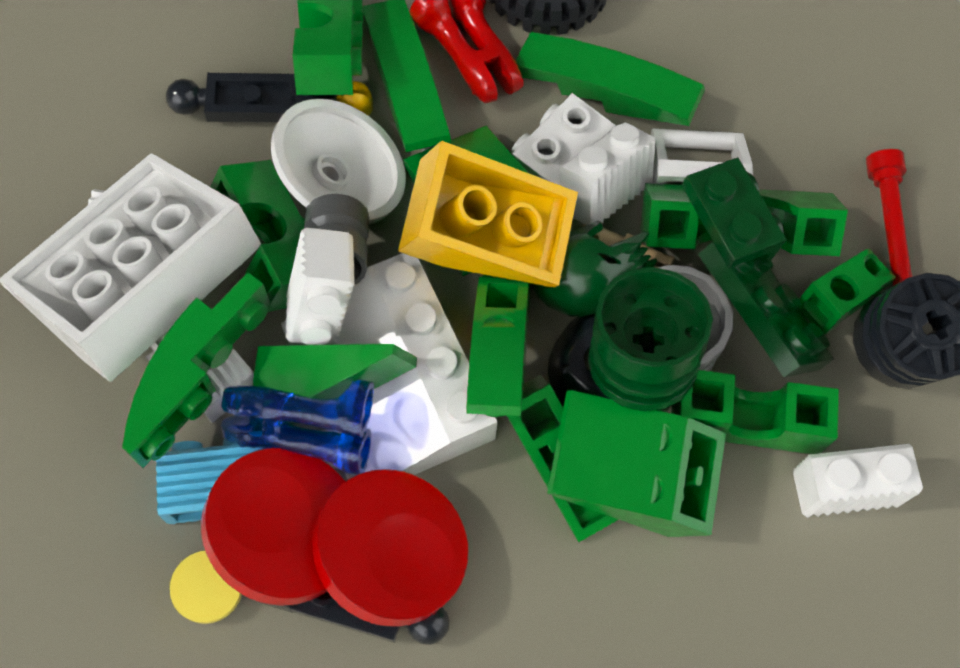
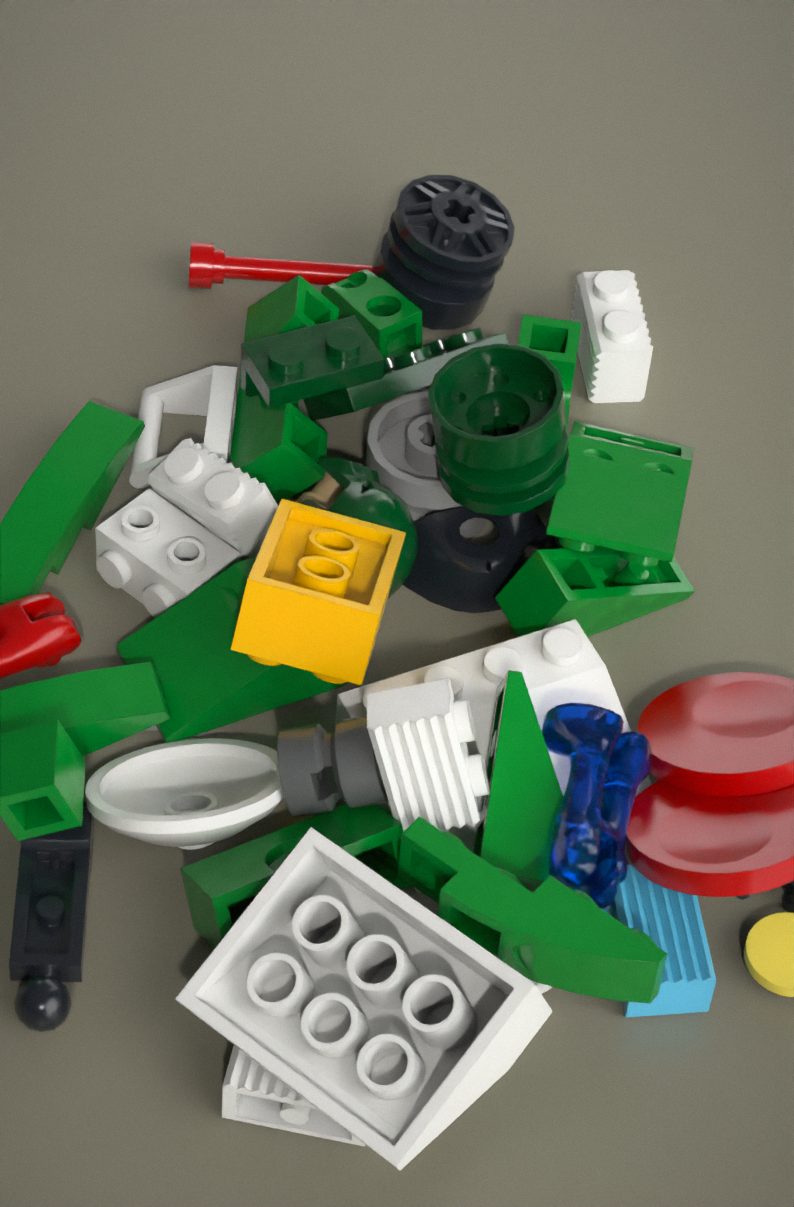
camera: 90 degrees left, 20 degrees down
green slope [466,274,531,417] -> none

